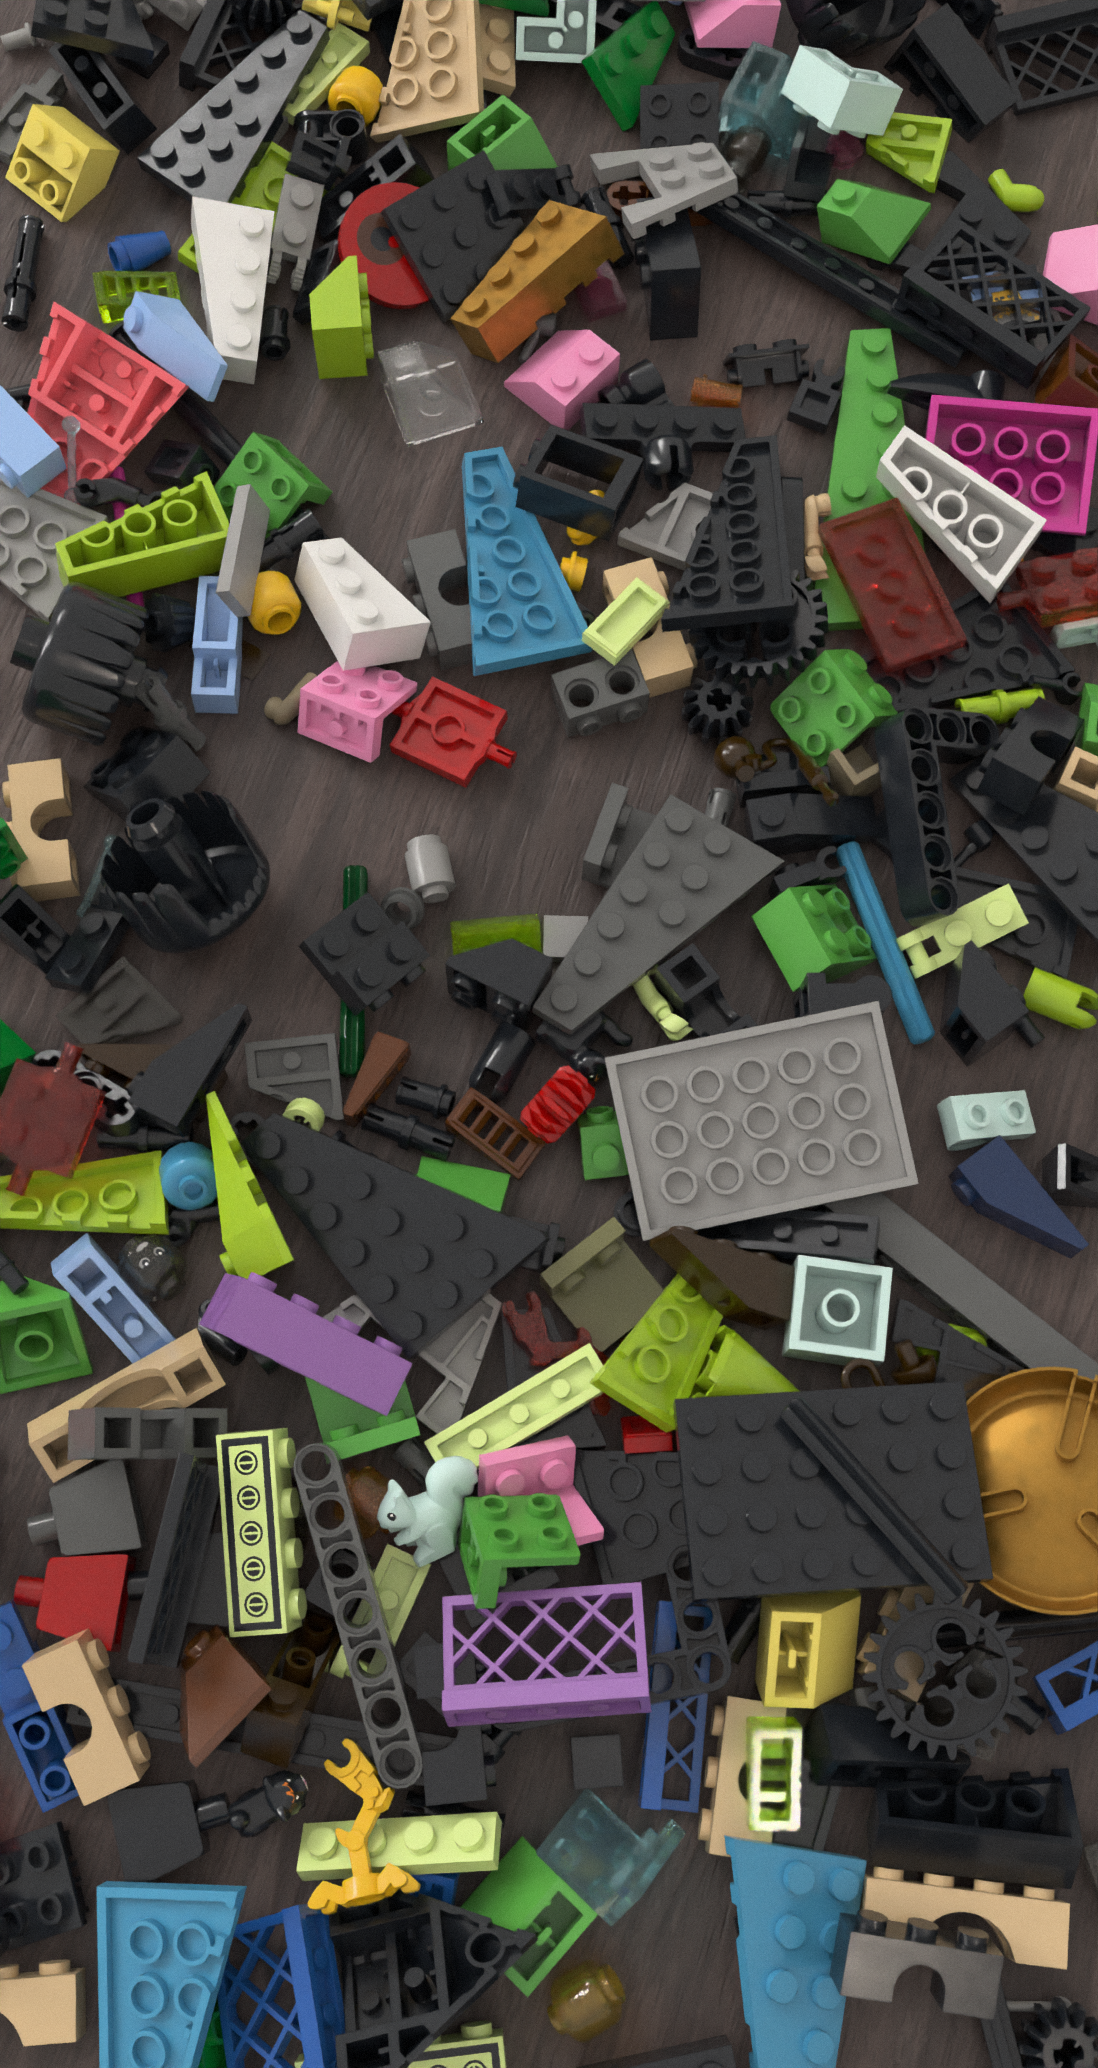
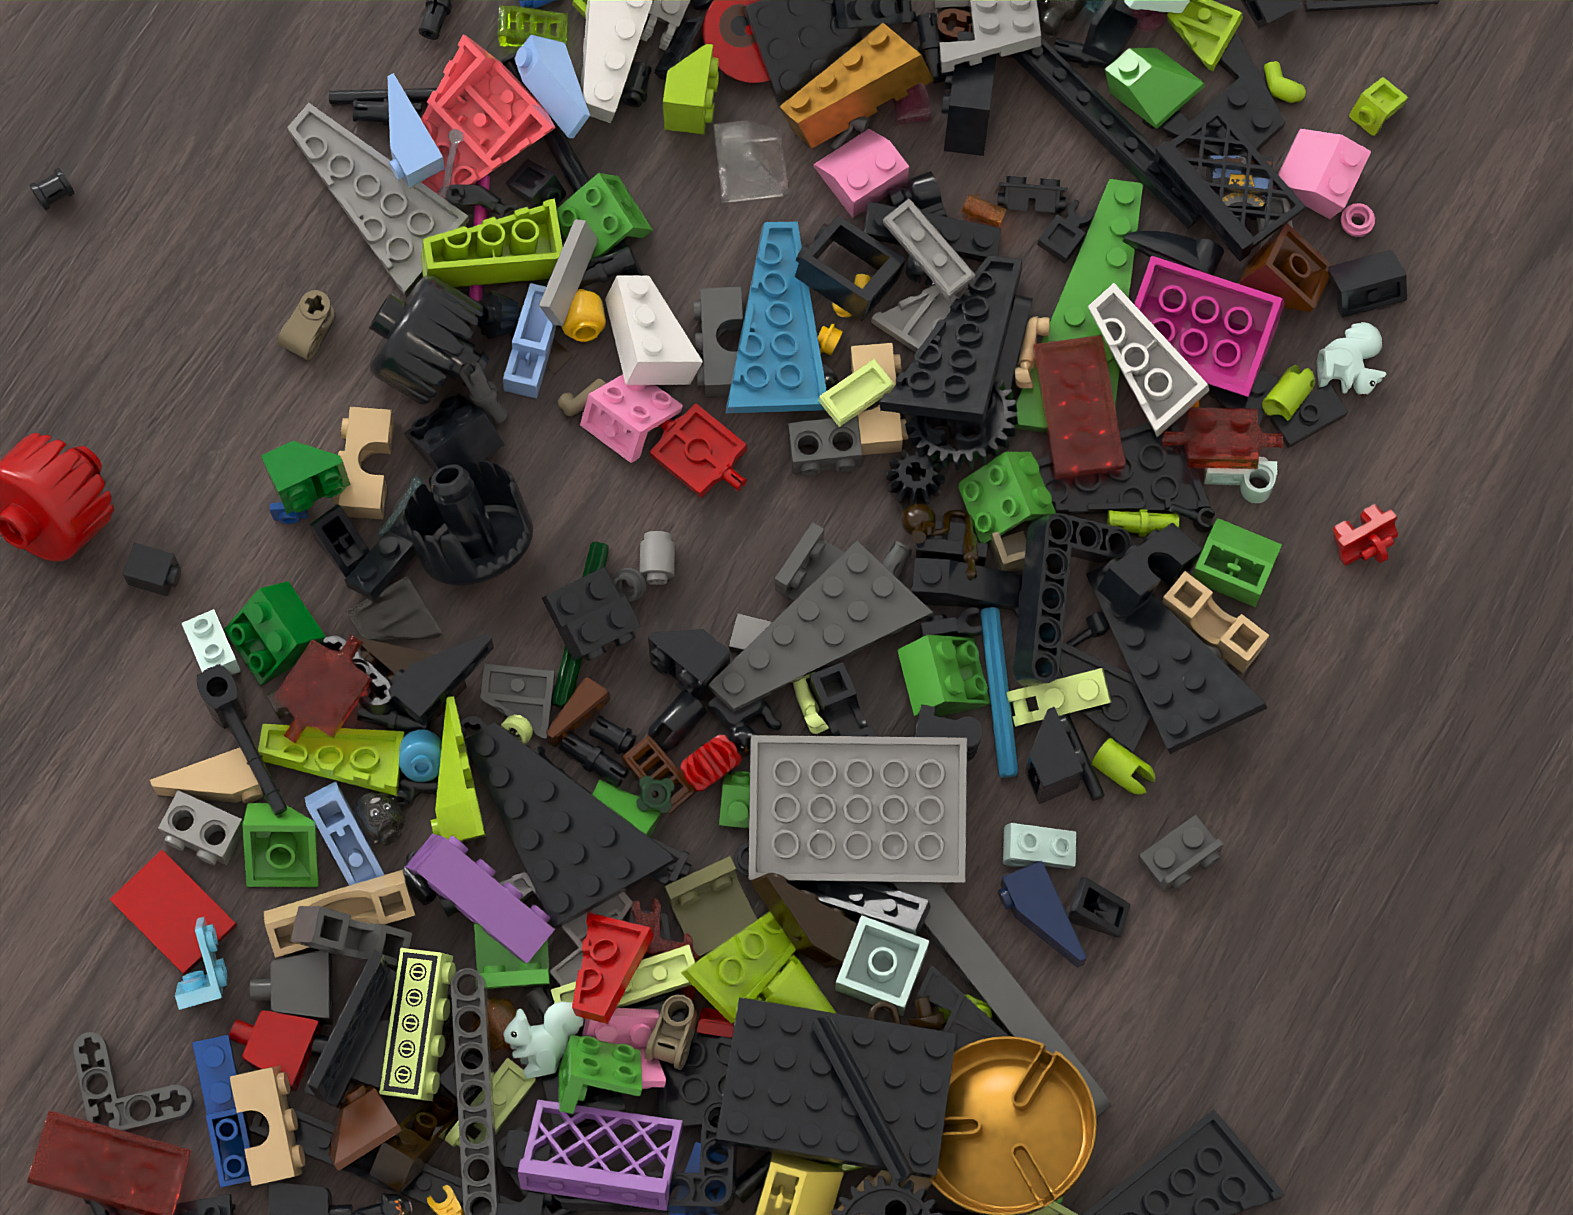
camera: 15 degrees right, 0 degrees up
clear neon green slope [450,914,542,955] -> none
none -> red wing [572,912,654,1024]
none -> dark green plate [636,776,674,813]
none -> dark tan piece [645,995,699,1070]
none -> light grey tile [883,199,975,299]

